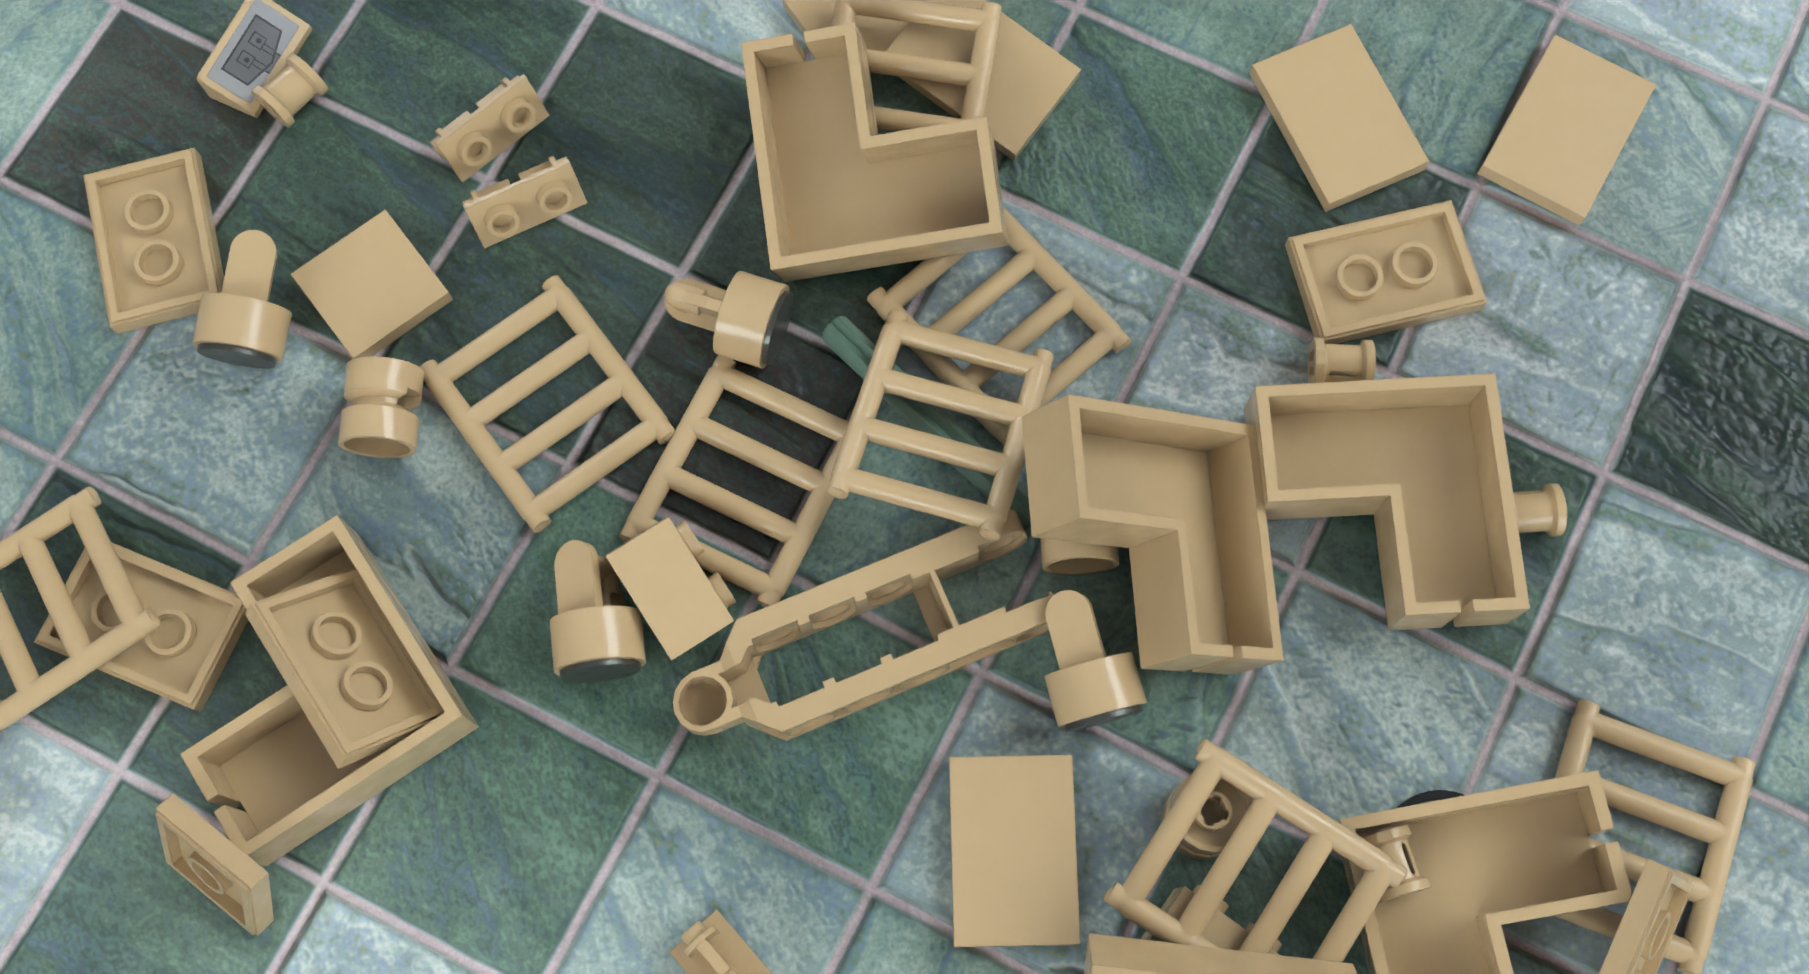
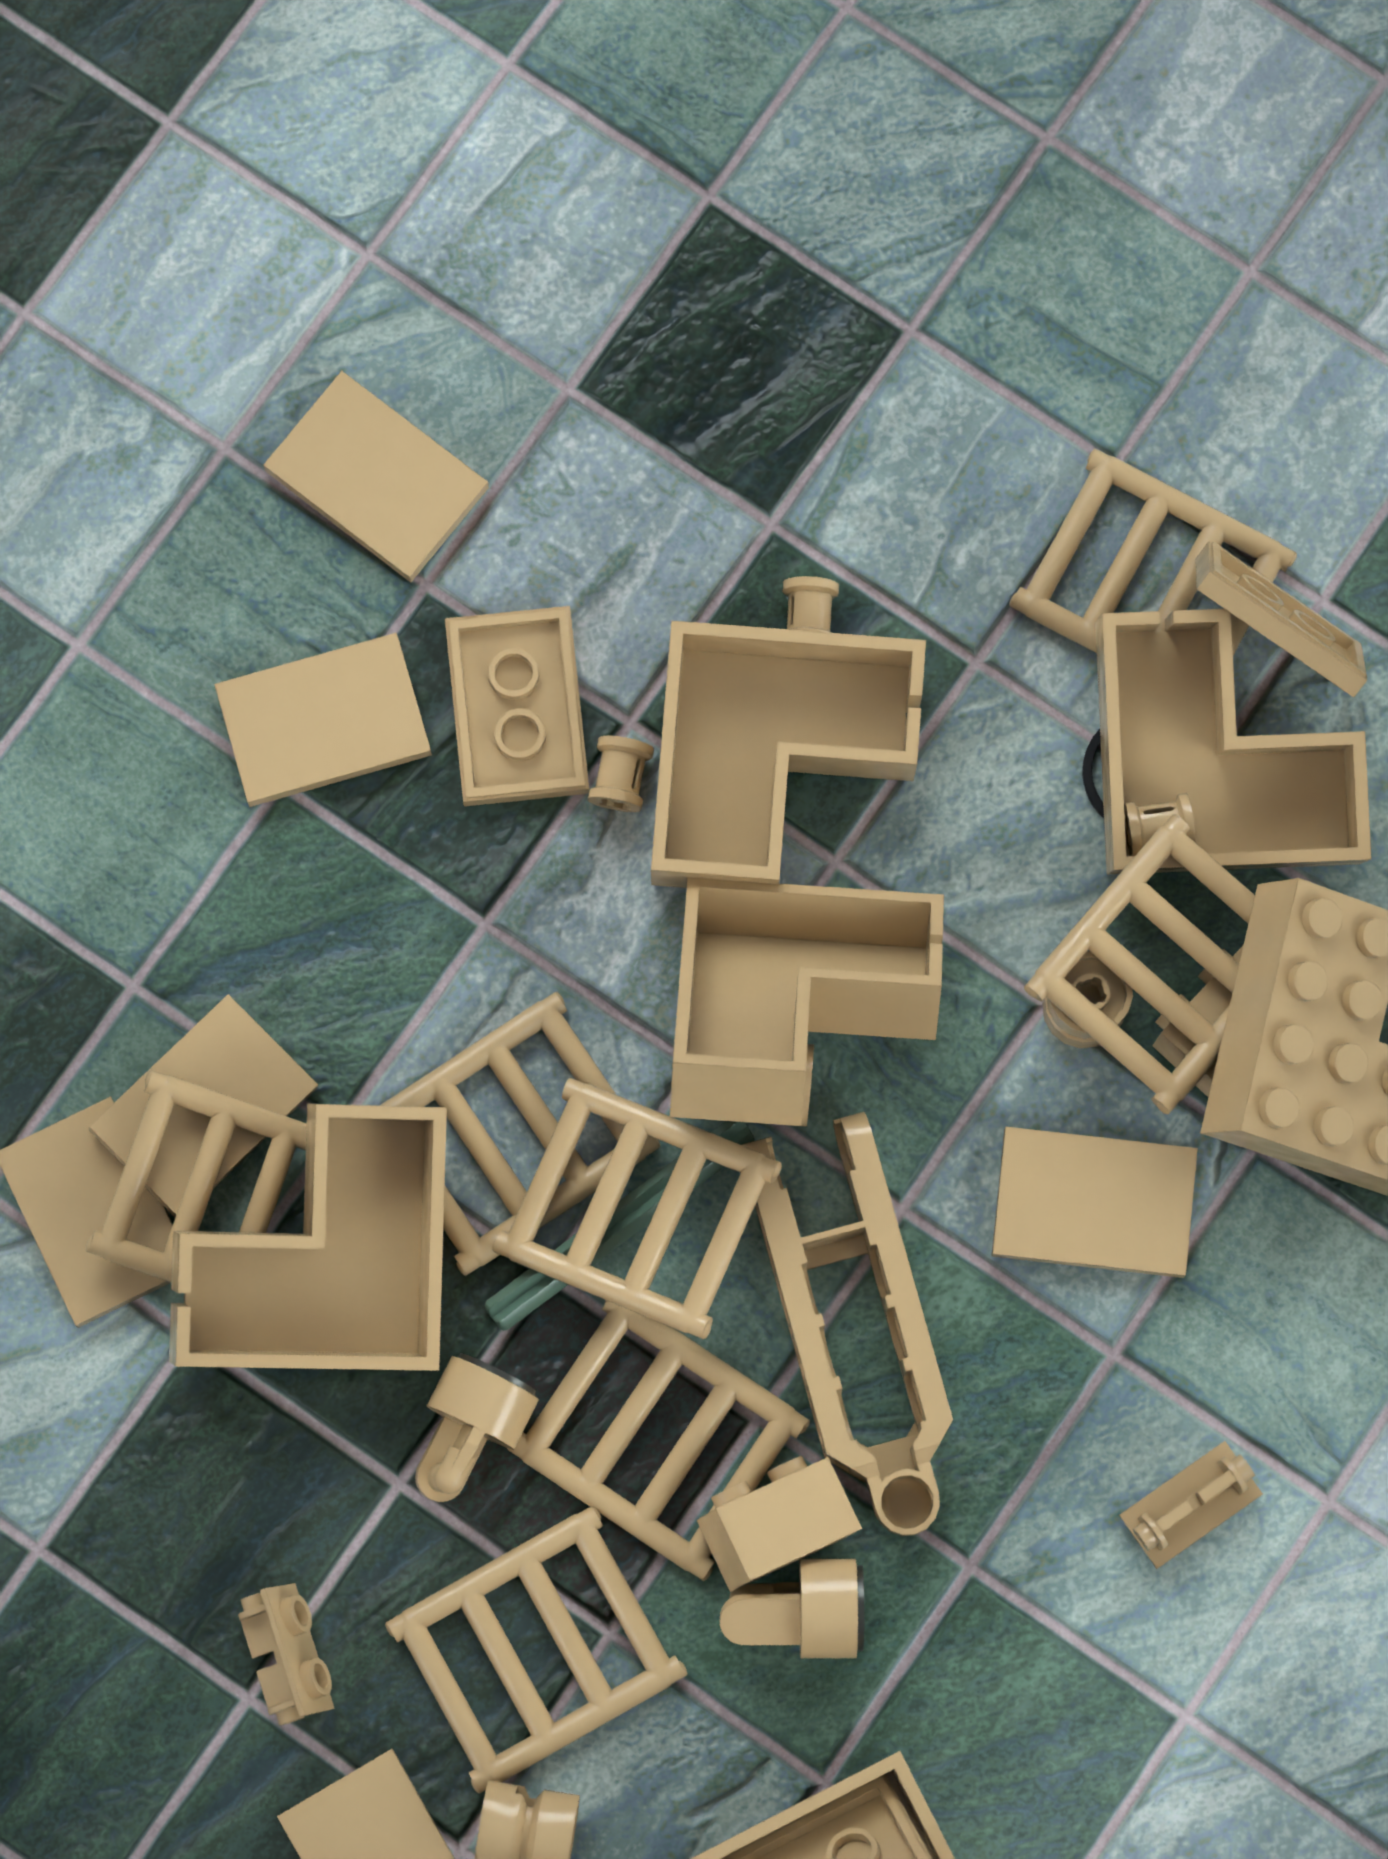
camera: 85 degrees left, 5 degrees up
tan hinge [429,74,550,183] -> none
tan piece [1044,590,1147,732] -> none

